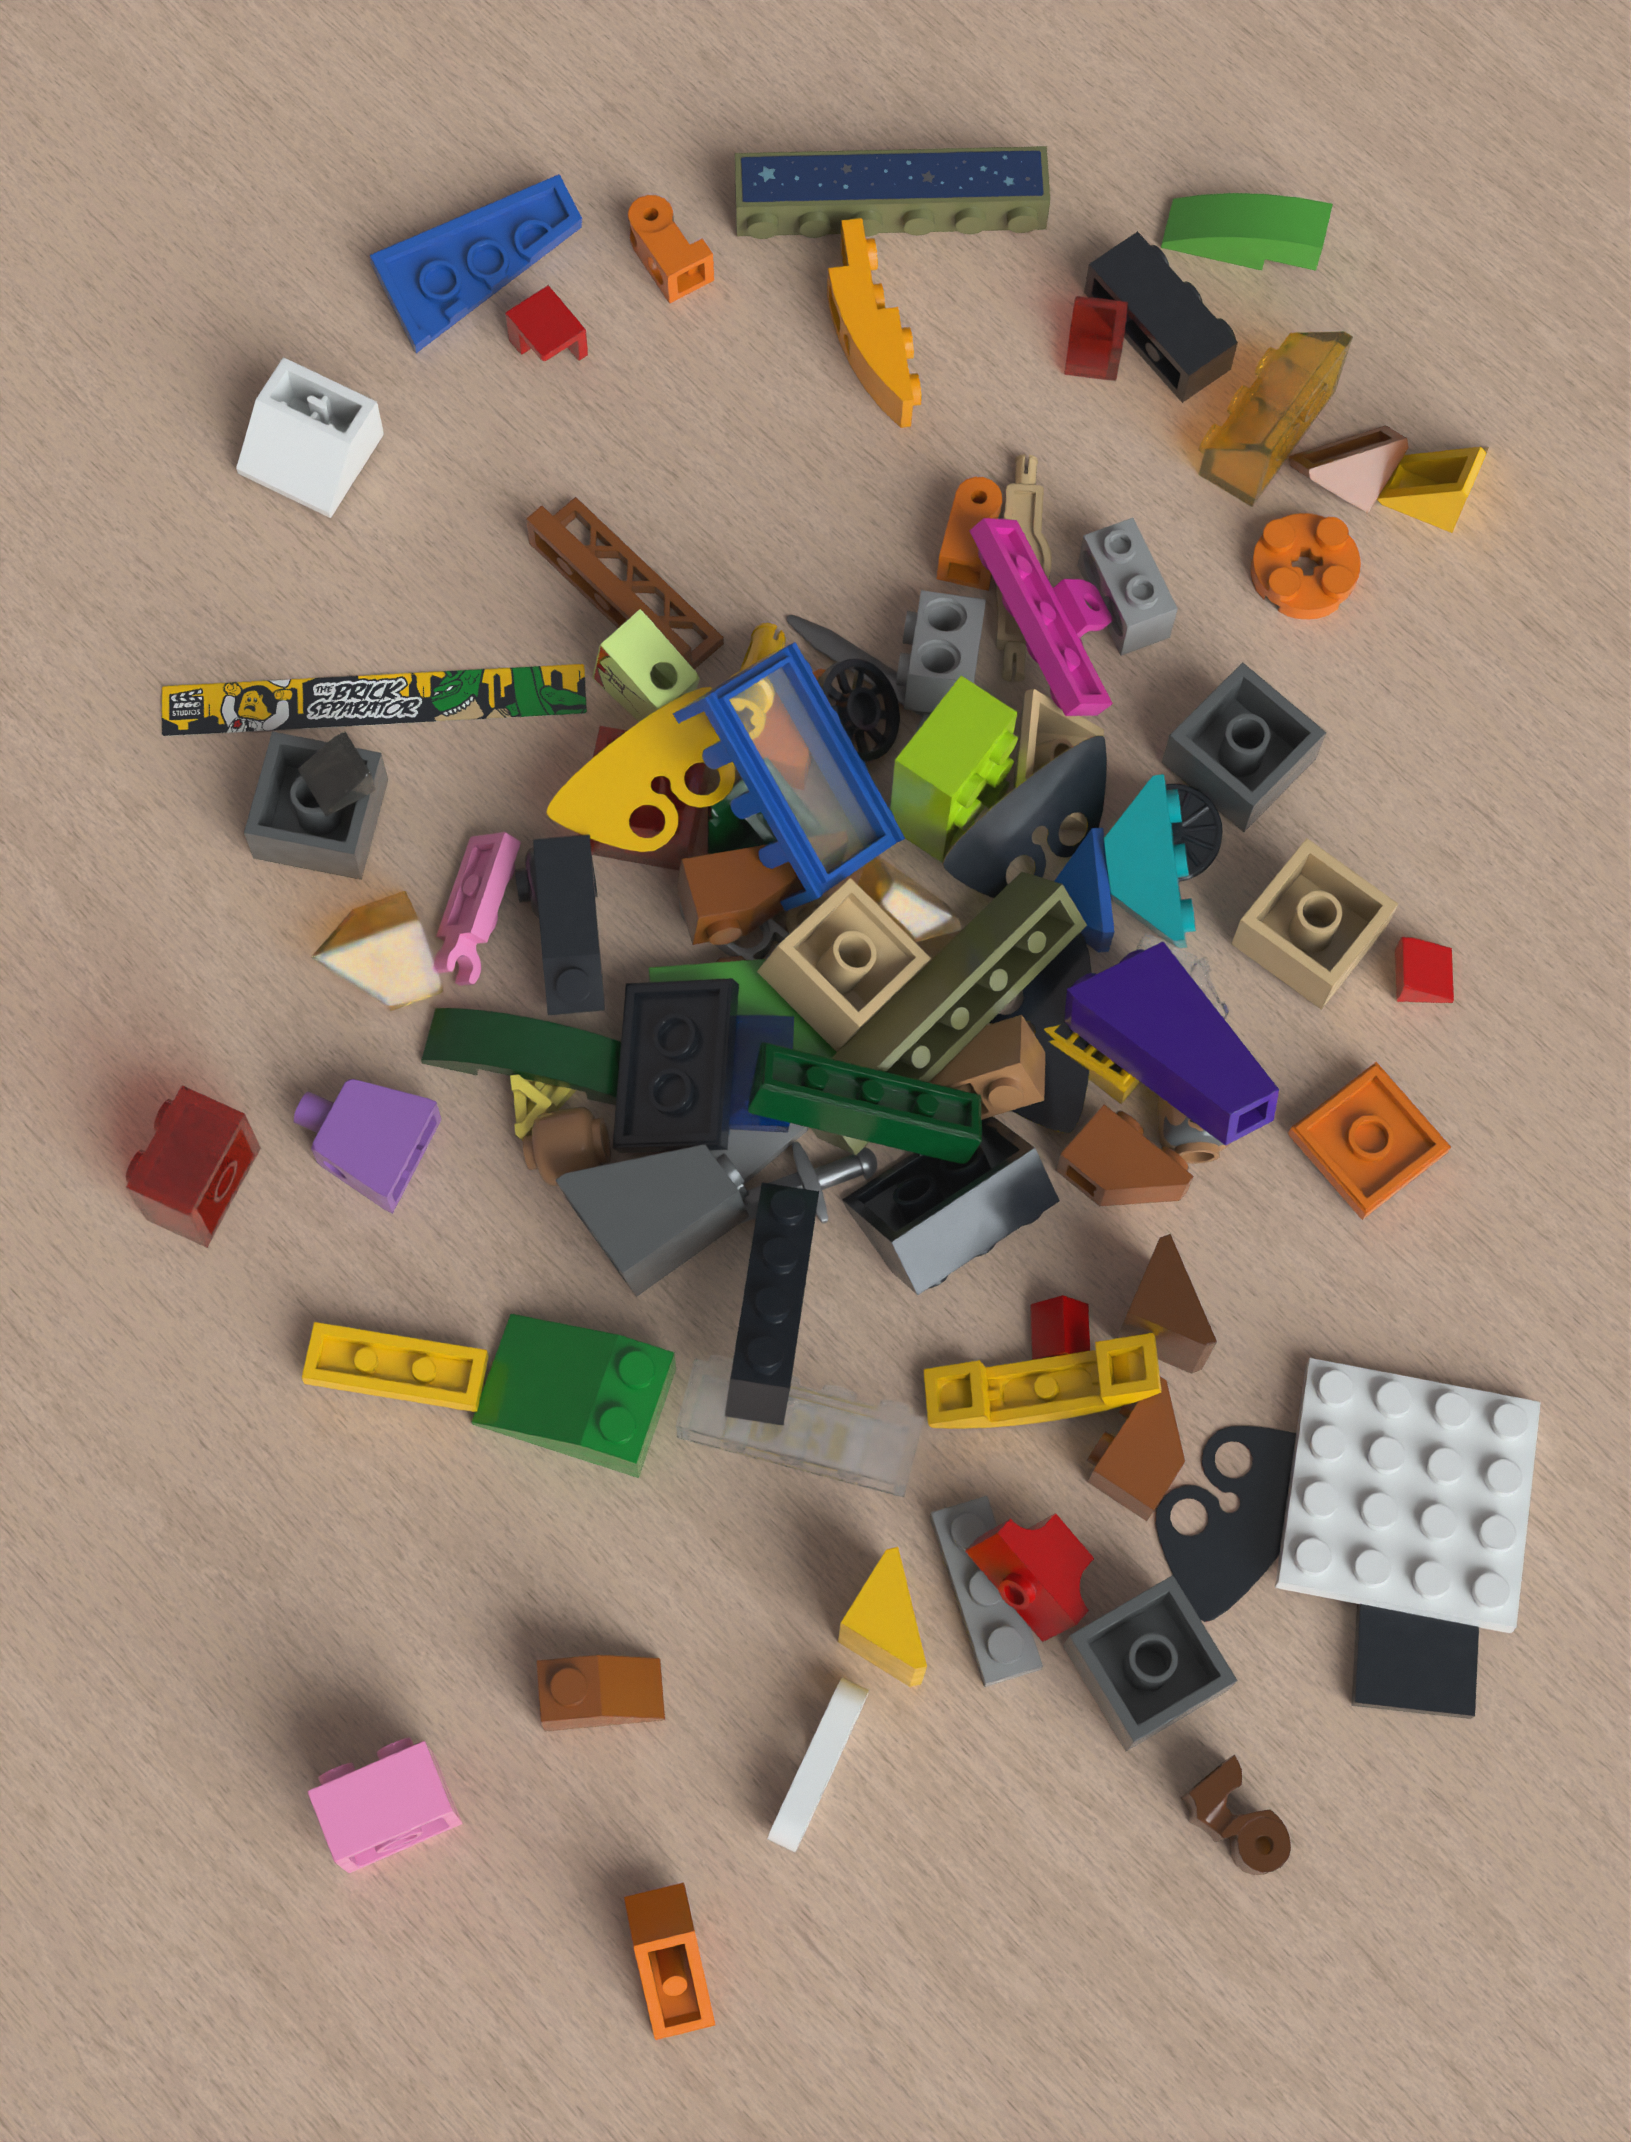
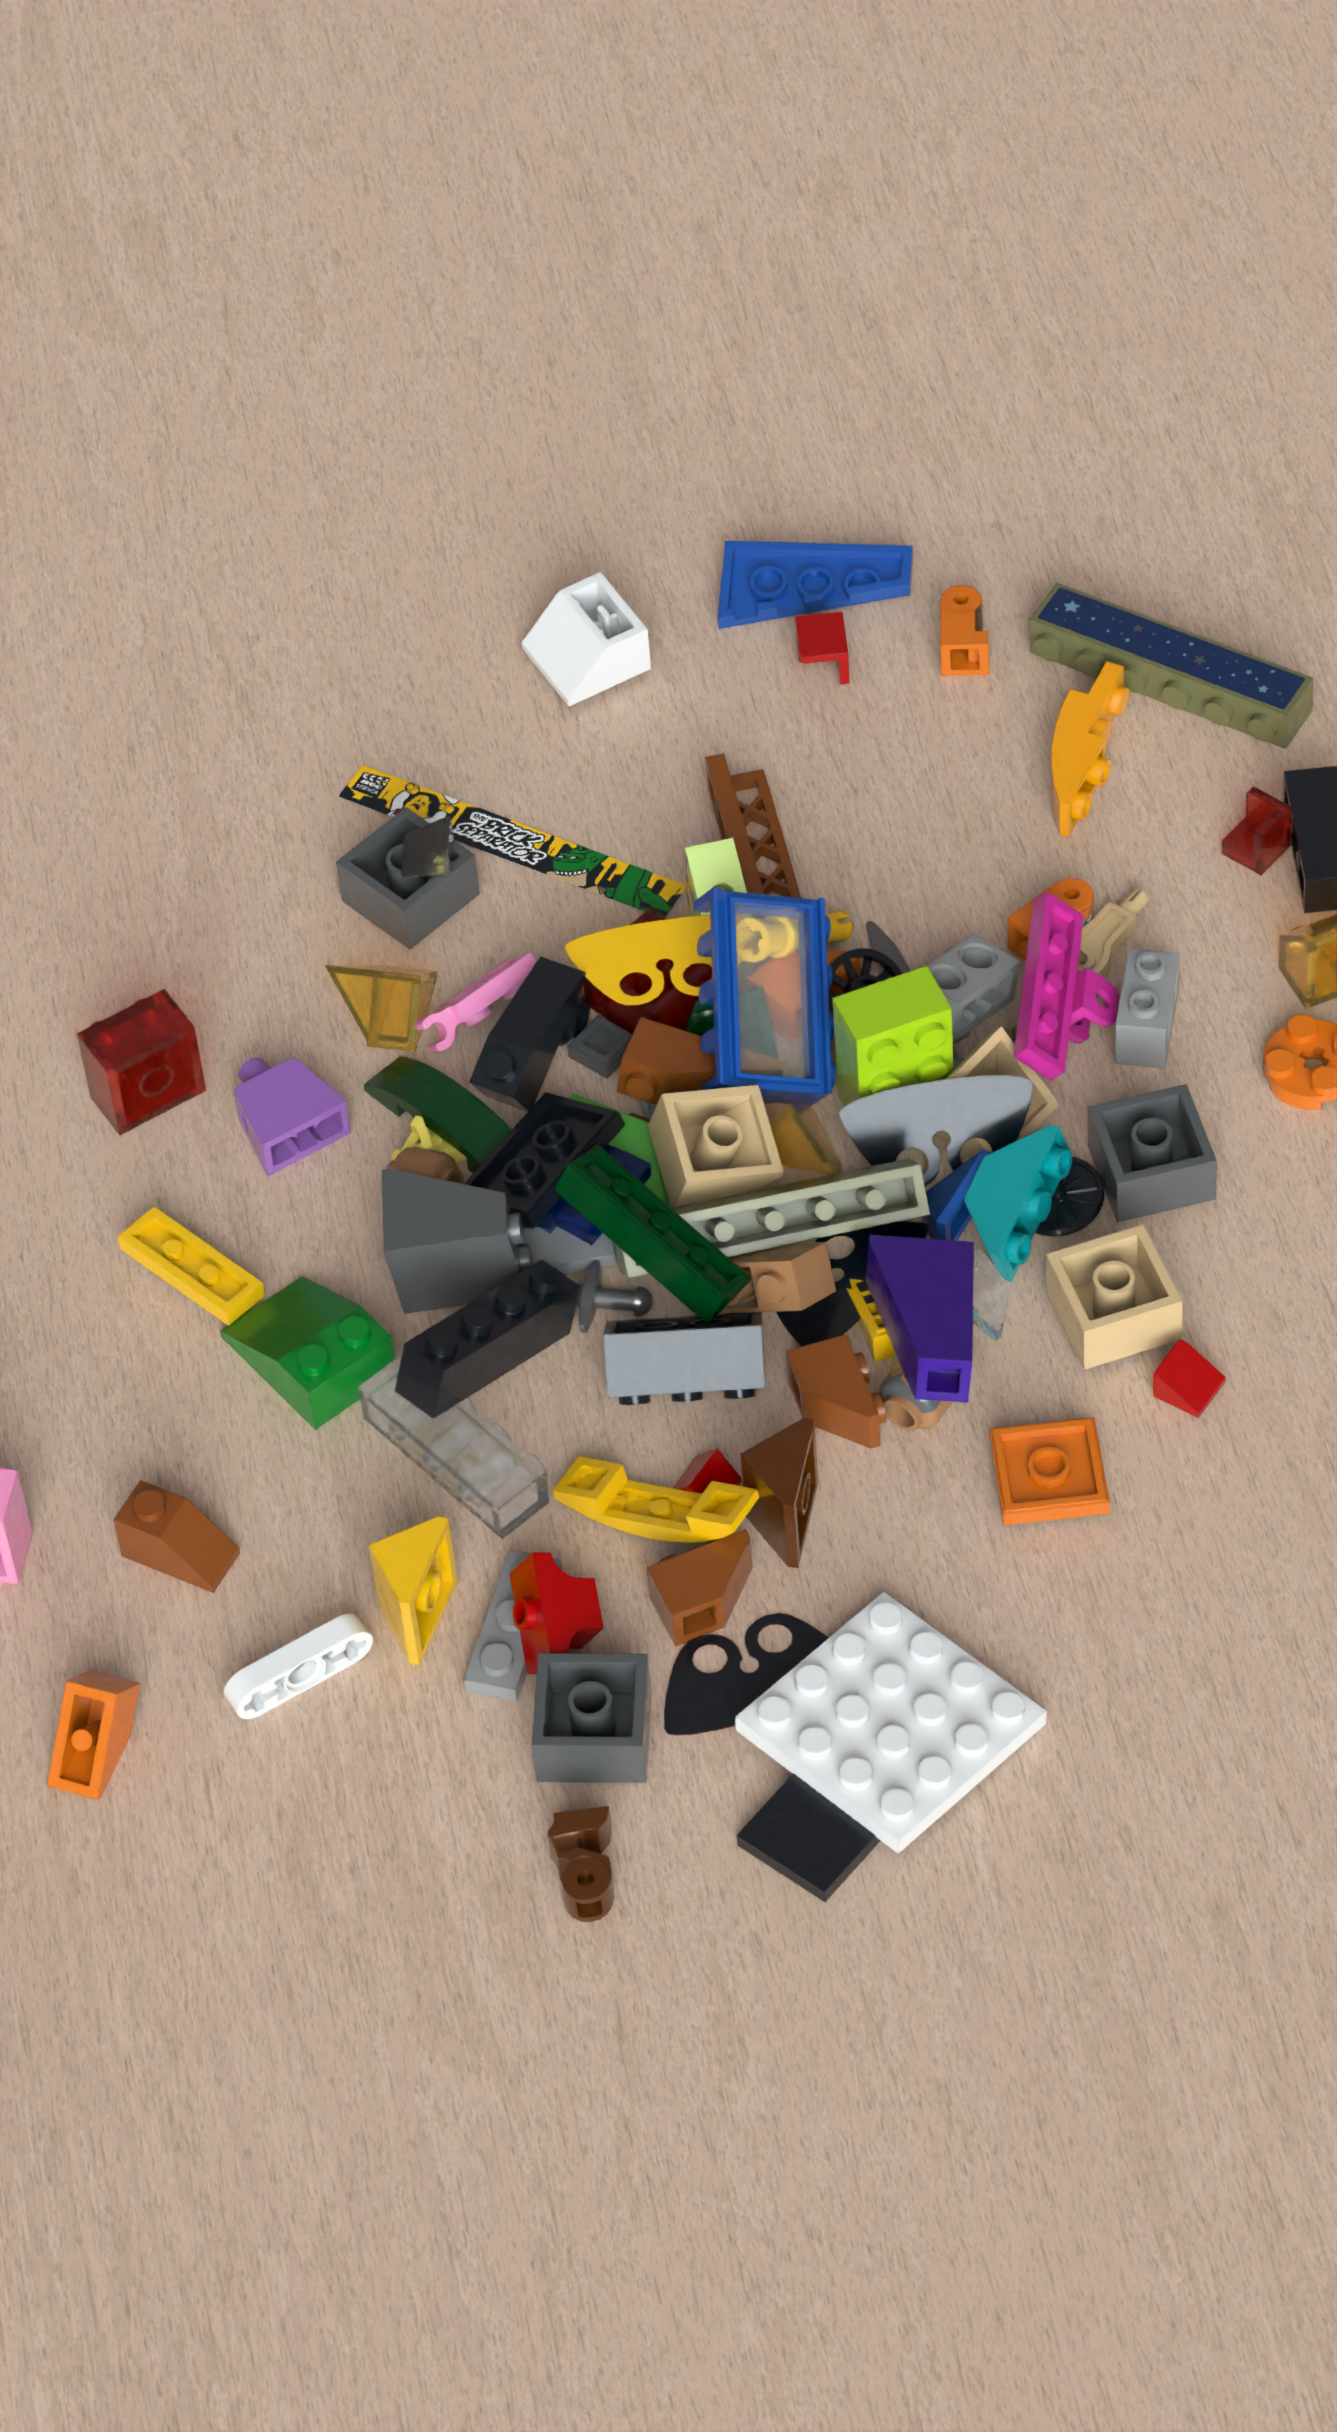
camera: 40 degrees right, 20 degrees down
none -> dark grey tile [567,1014,633,1079]

